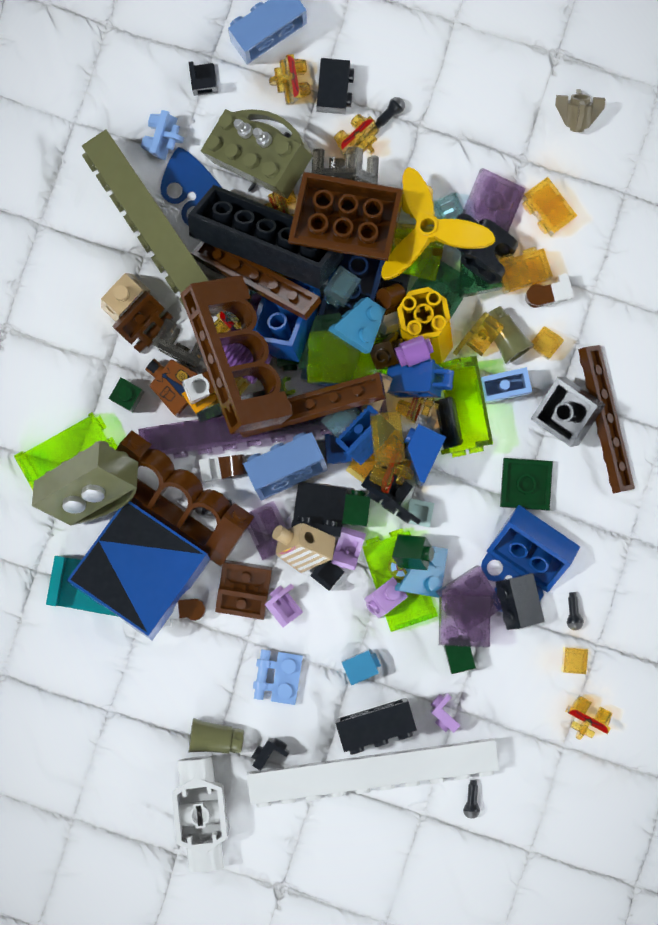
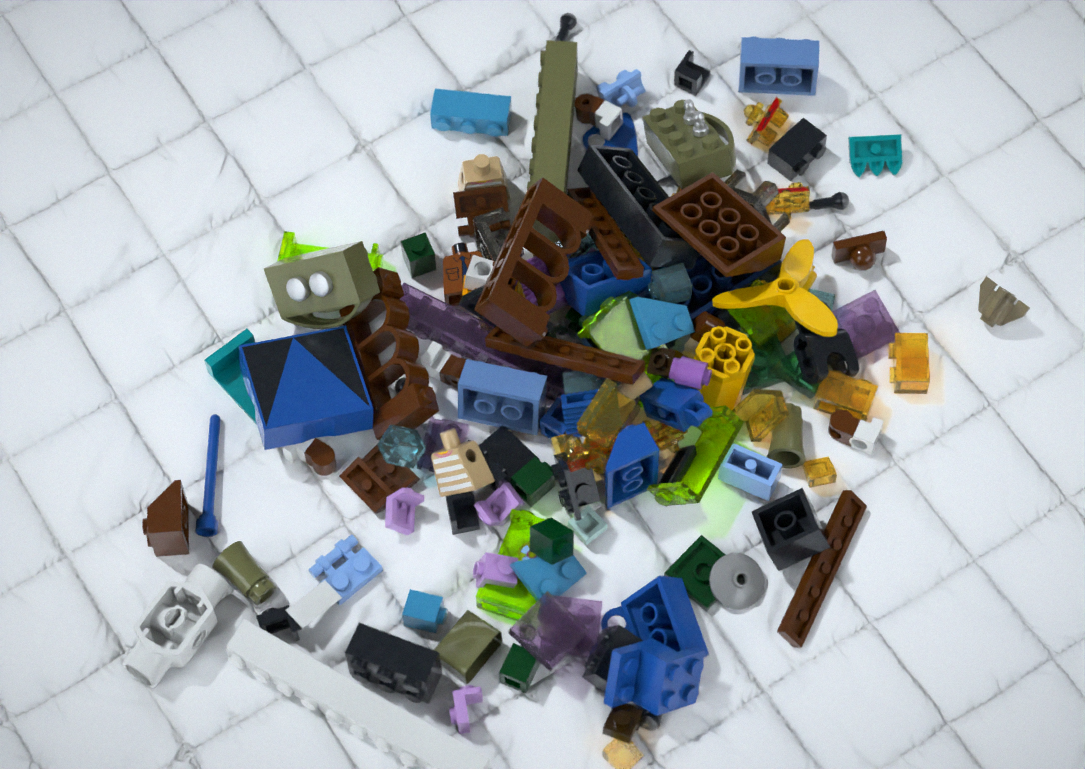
camera: 40 degrees right, 25 degrees down
none -> reddish brown slope [142,480,189,557]
none -> blue piece [195,414,221,537]
none -> white sticker [285,580,342,628]
none -> clear light blue brick [377,424,426,469]
none -> dark azure brick [430,88,512,137]
none -> olive piece [434,610,503,684]
none -> black piece [555,12,577,41]
none -> leg [575,93,623,140]
none -> dark brown bracket [602,703,643,744]
none -> blue bracket [603,638,706,716]
none -> light grey dish [709,553,764,610]
none -> reddish brown tile [831,231,887,271]
none -> teal plate [848,134,902,177]

